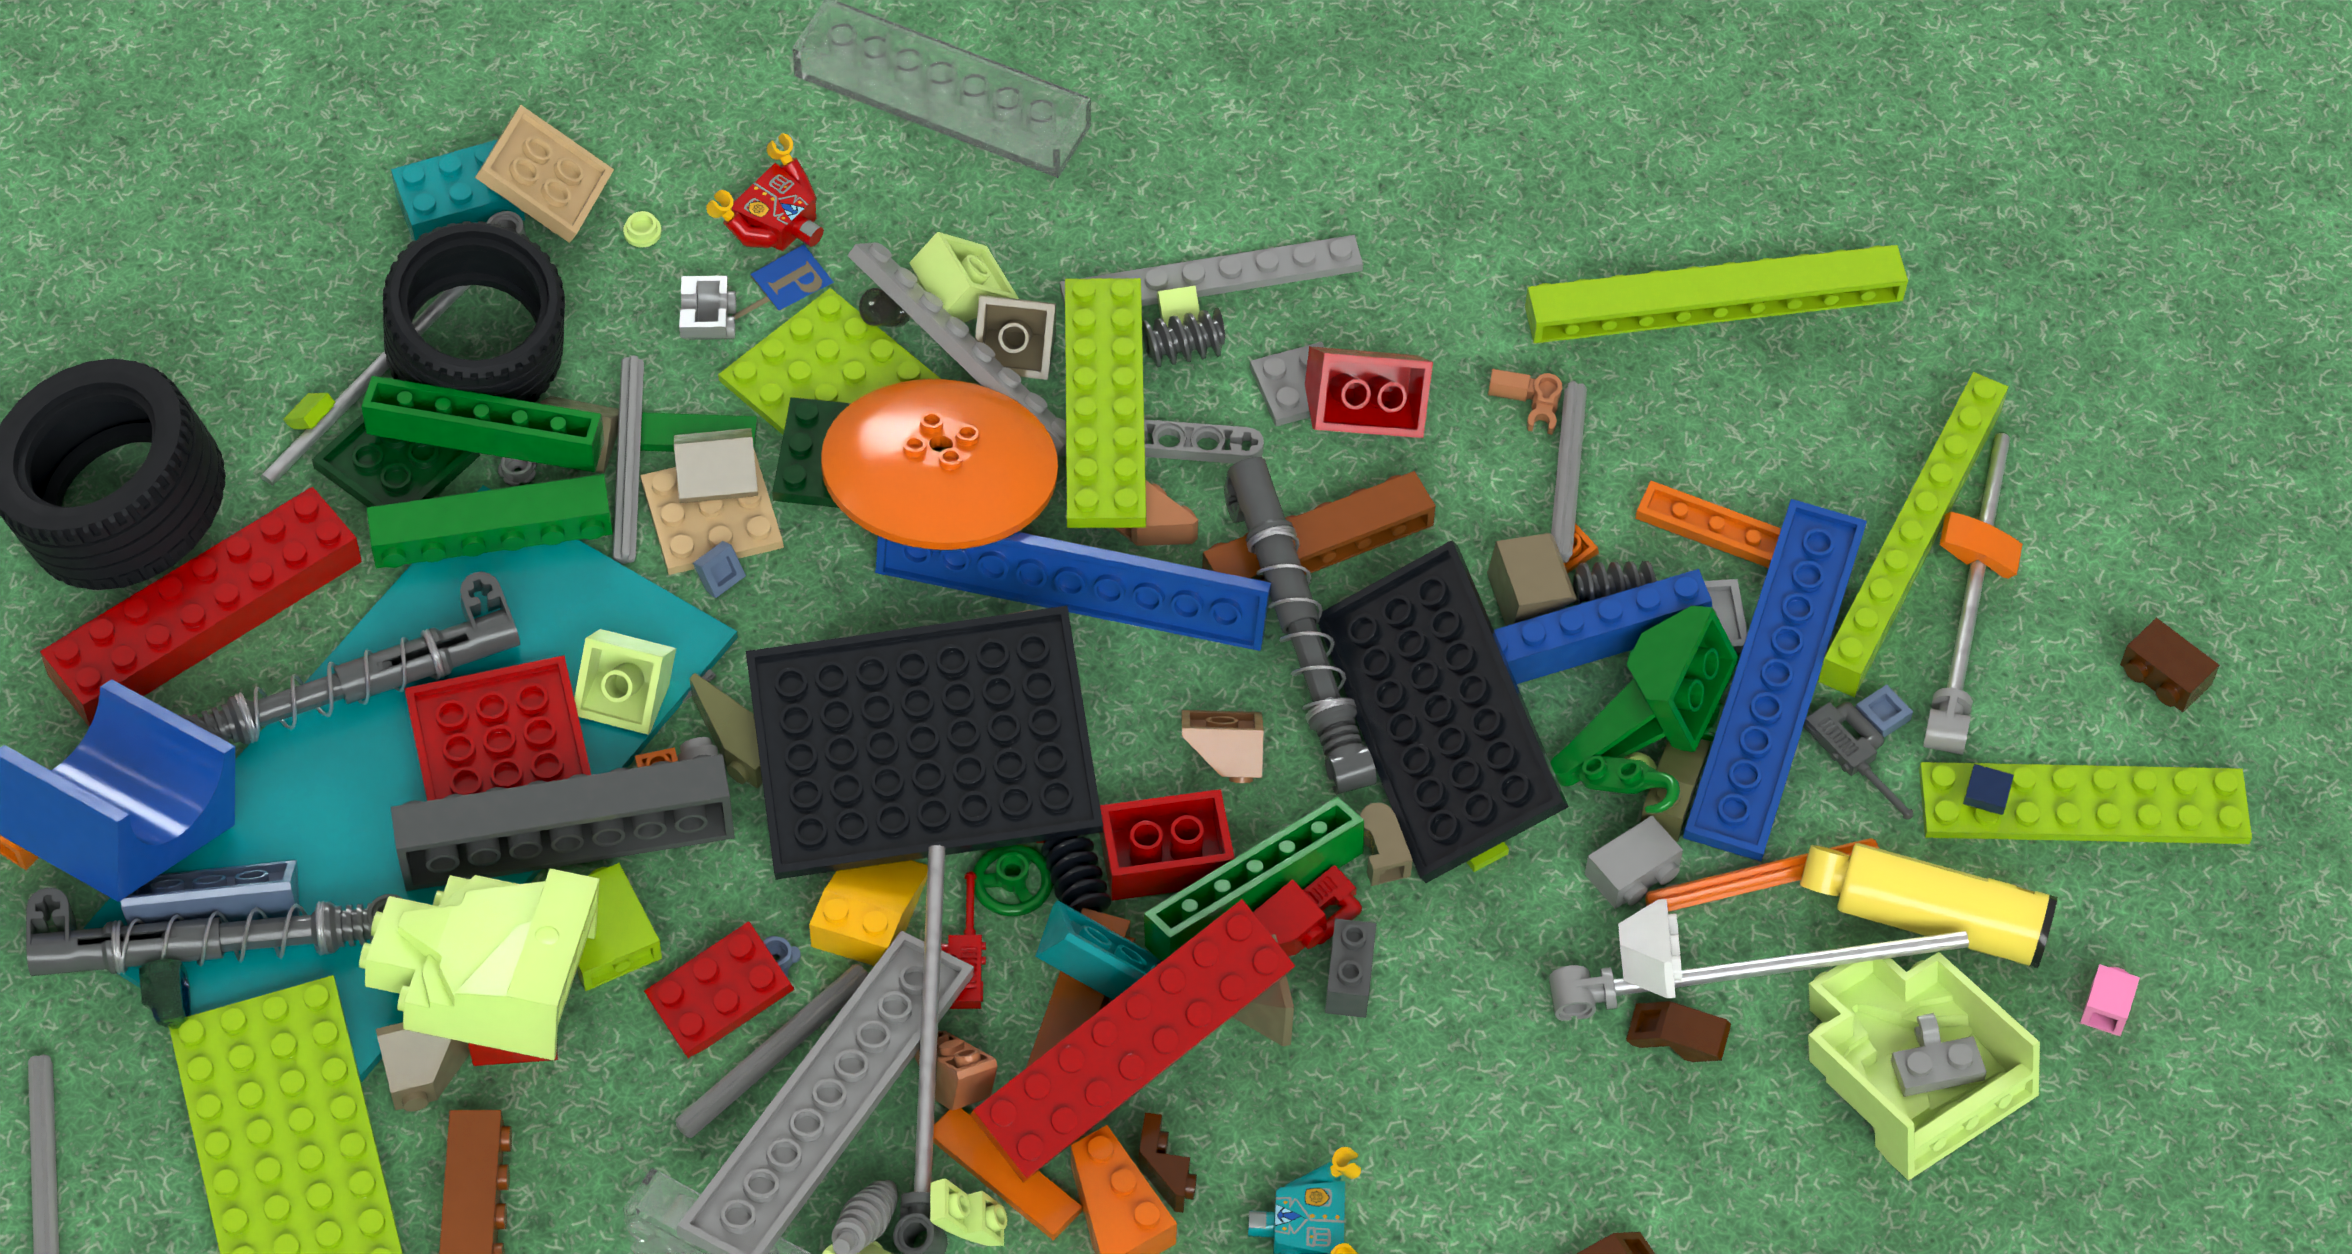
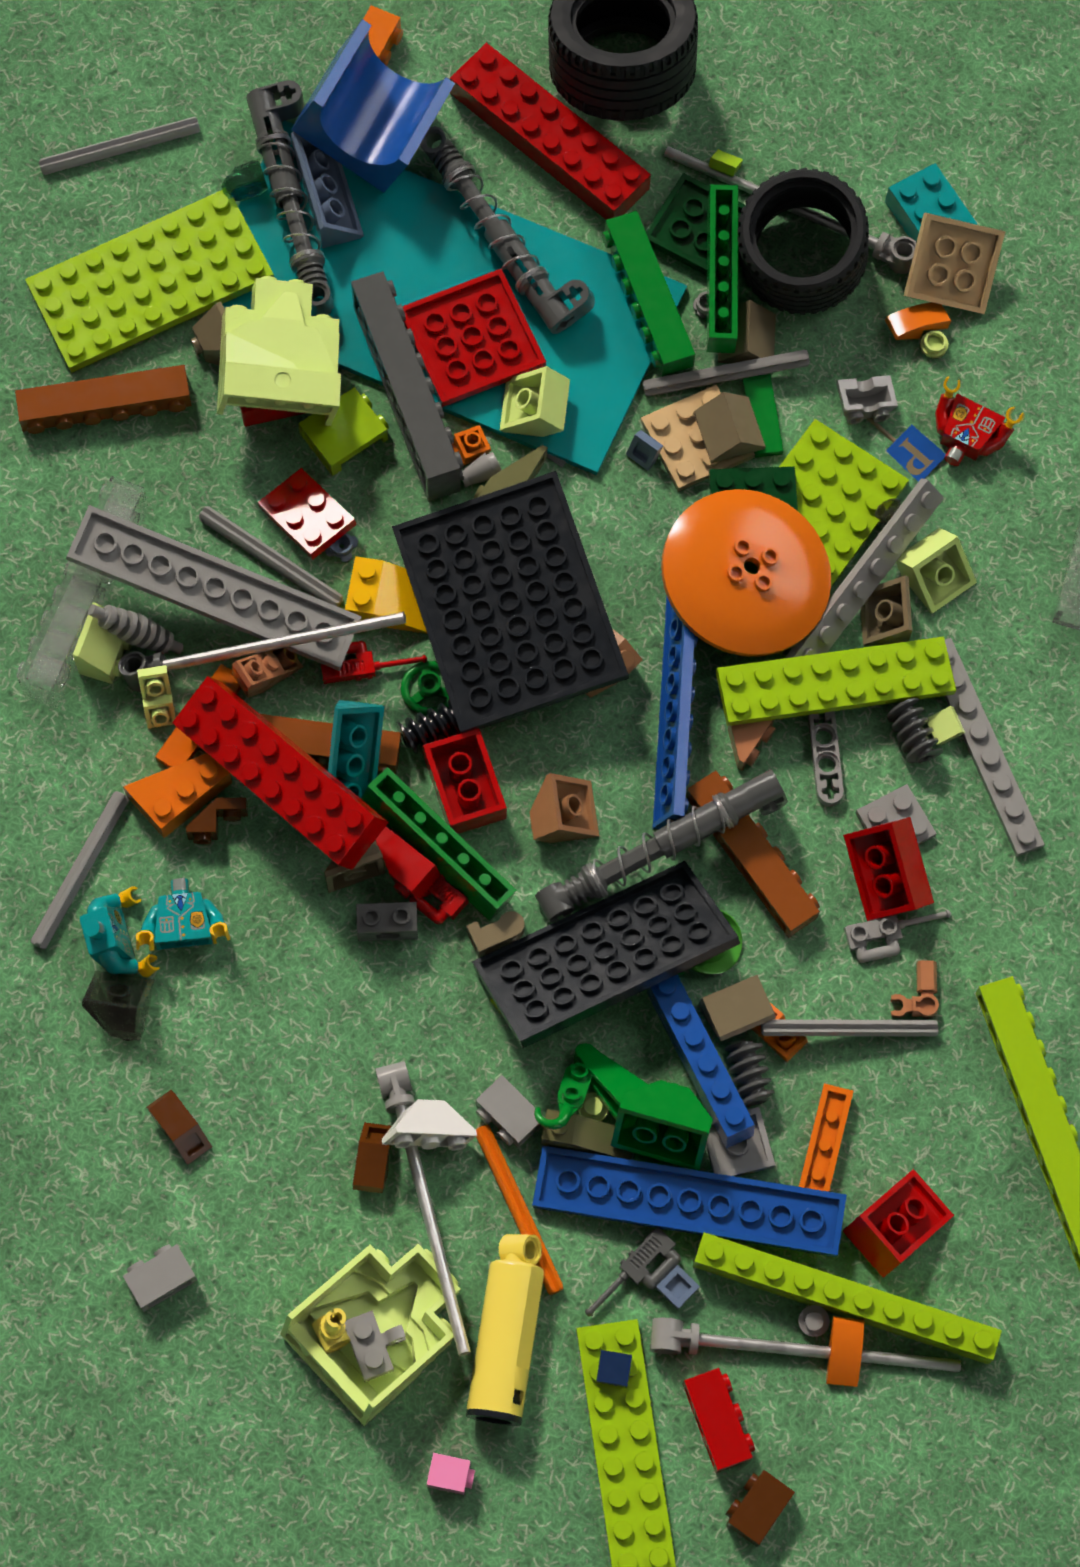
camera: 80 degrees right, 15 degrees up
none -> light yellow pin [312,1308,351,1354]
none -> red brick [682,1368,755,1473]
none -> light grey plate [798,1305,830,1337]
none -> red slope [843,1169,954,1278]
none -> light grey piece [844,910,951,963]
none -> orange slope [885,302,951,340]

